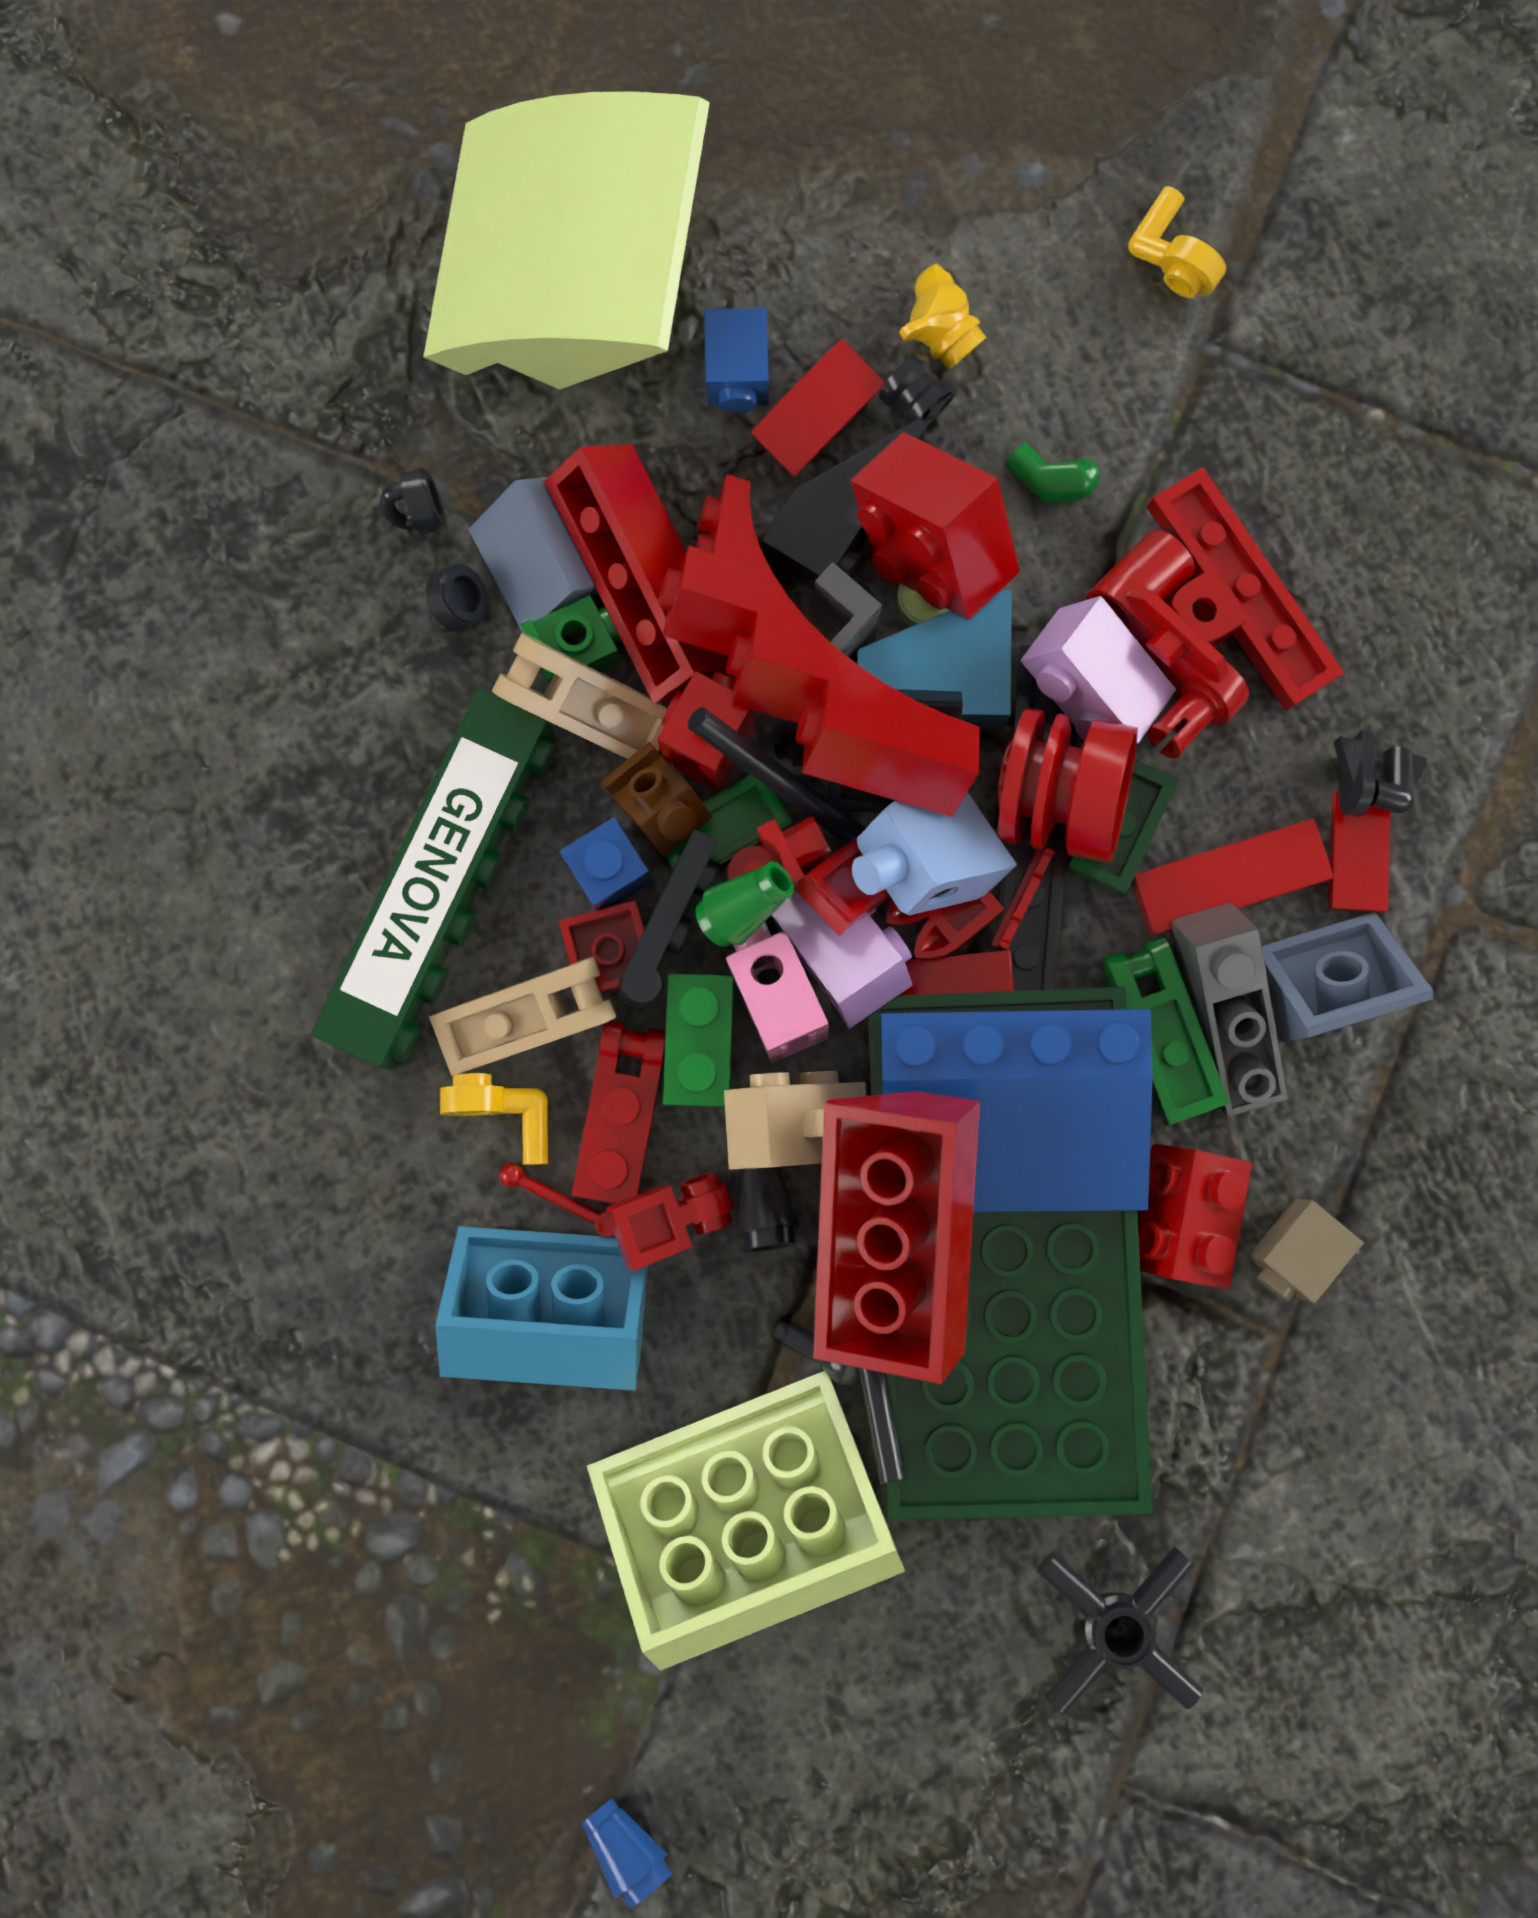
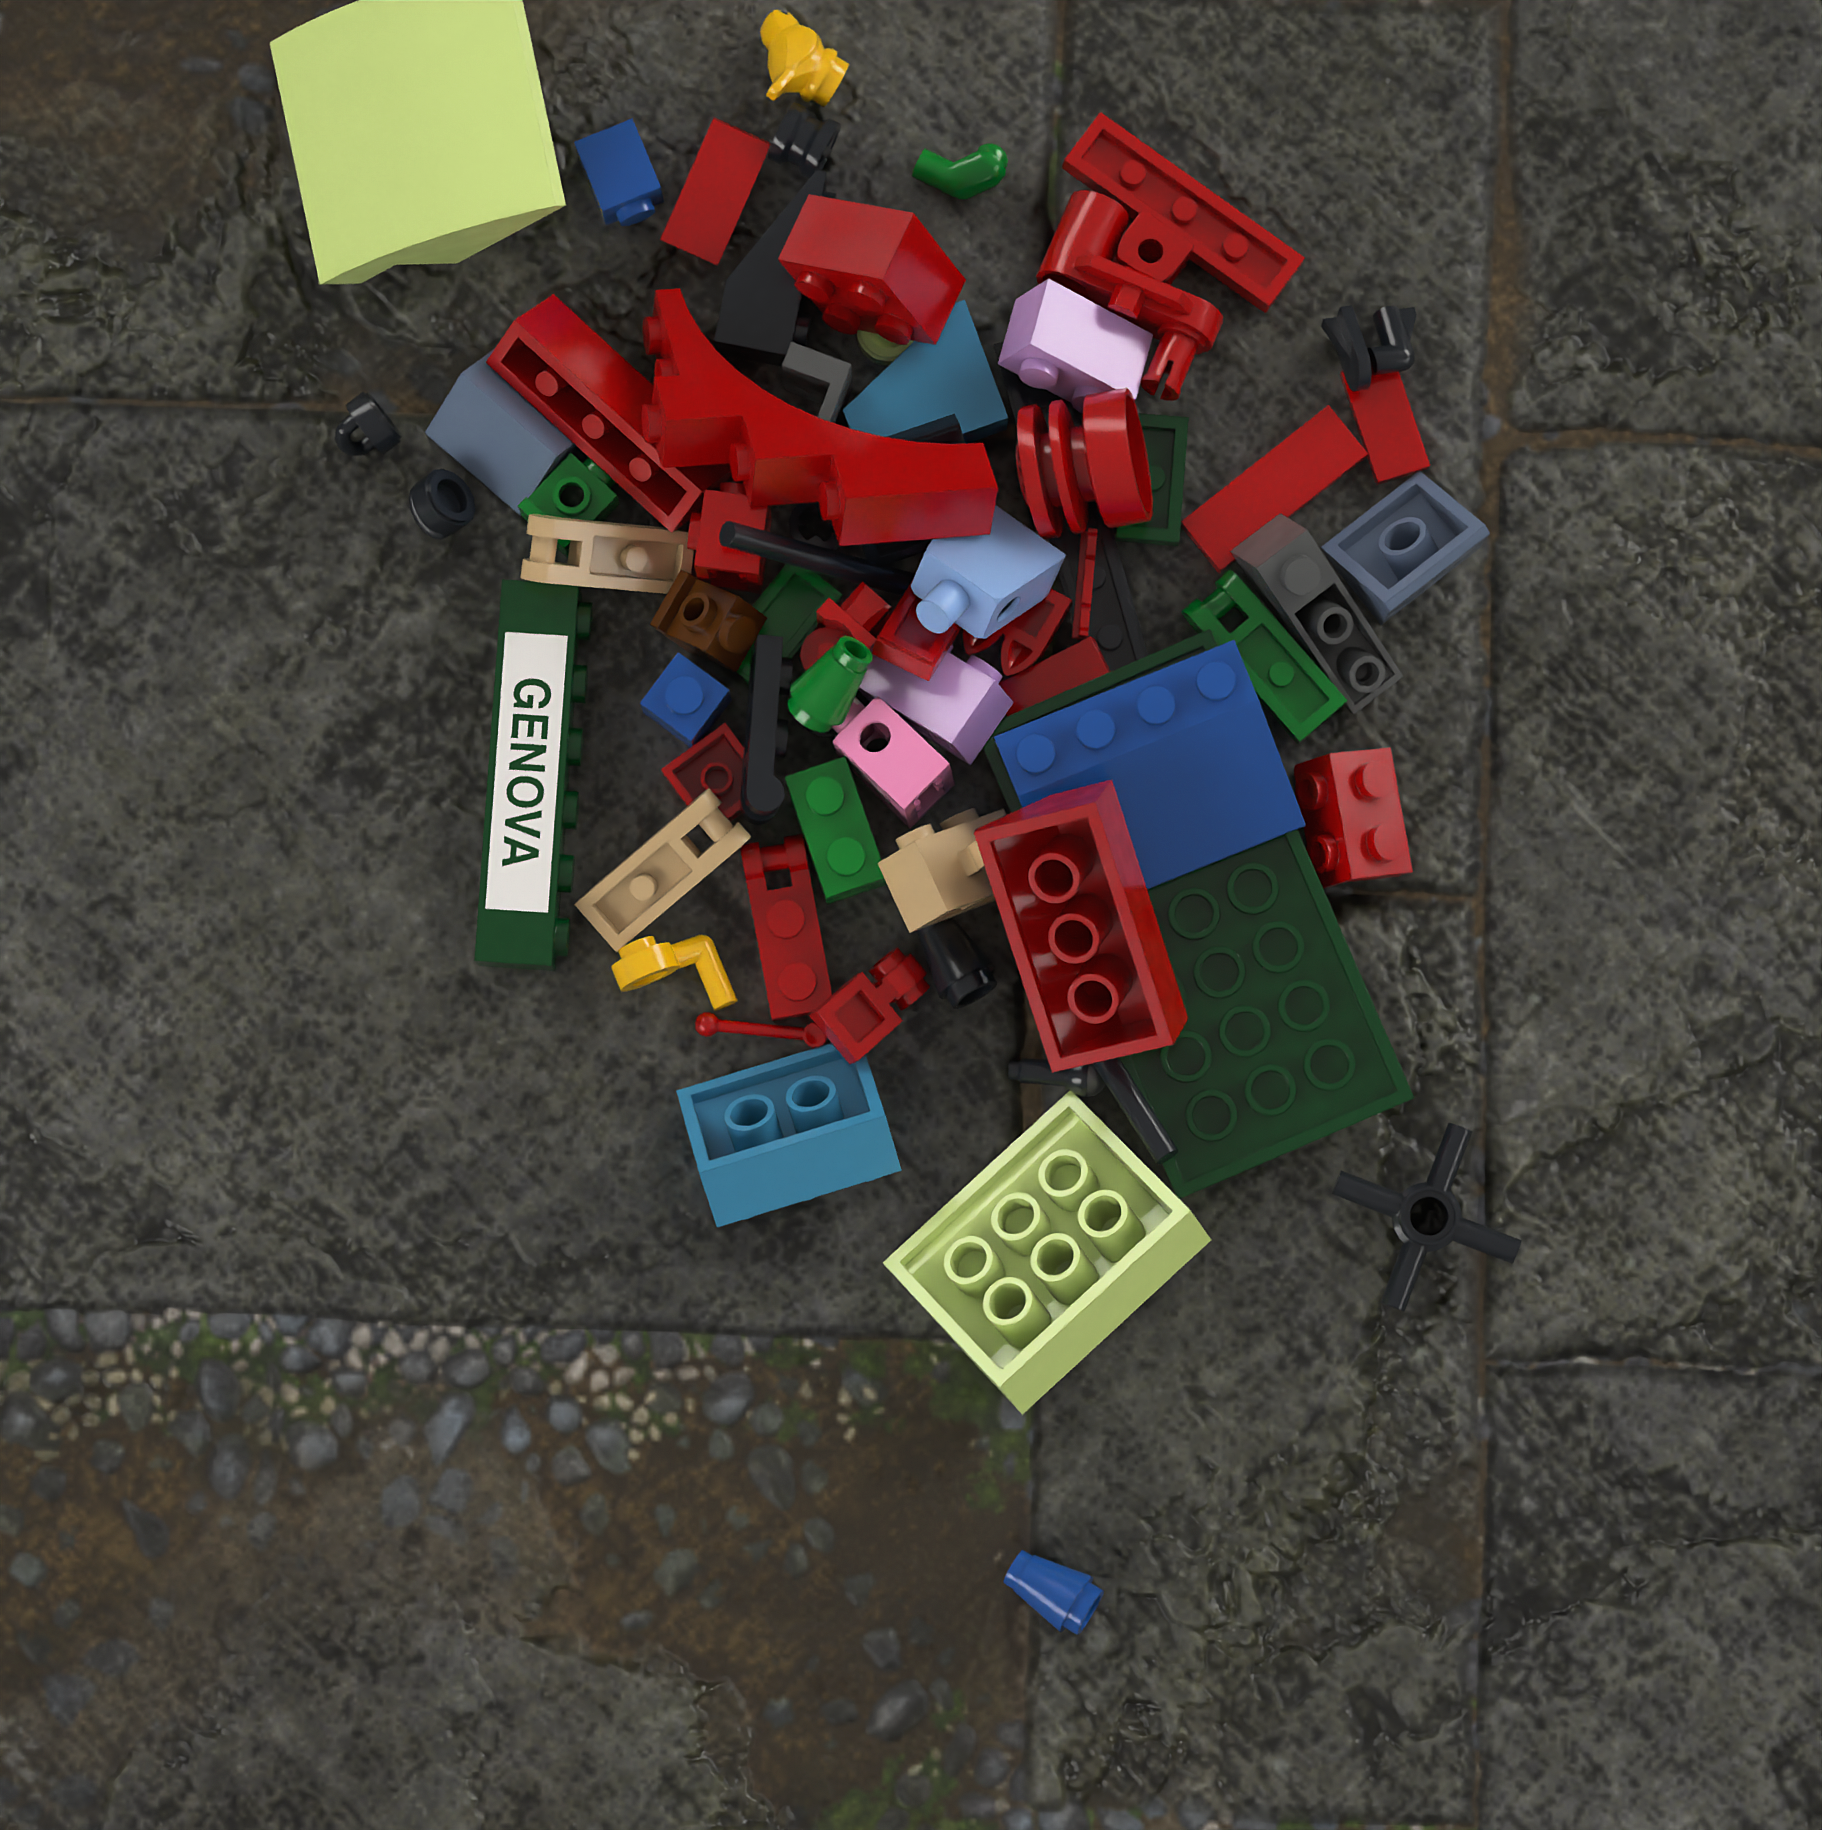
camera: 25 degrees left, 0 degrees up
dark tan brick [1248,1198,1364,1304] -> none

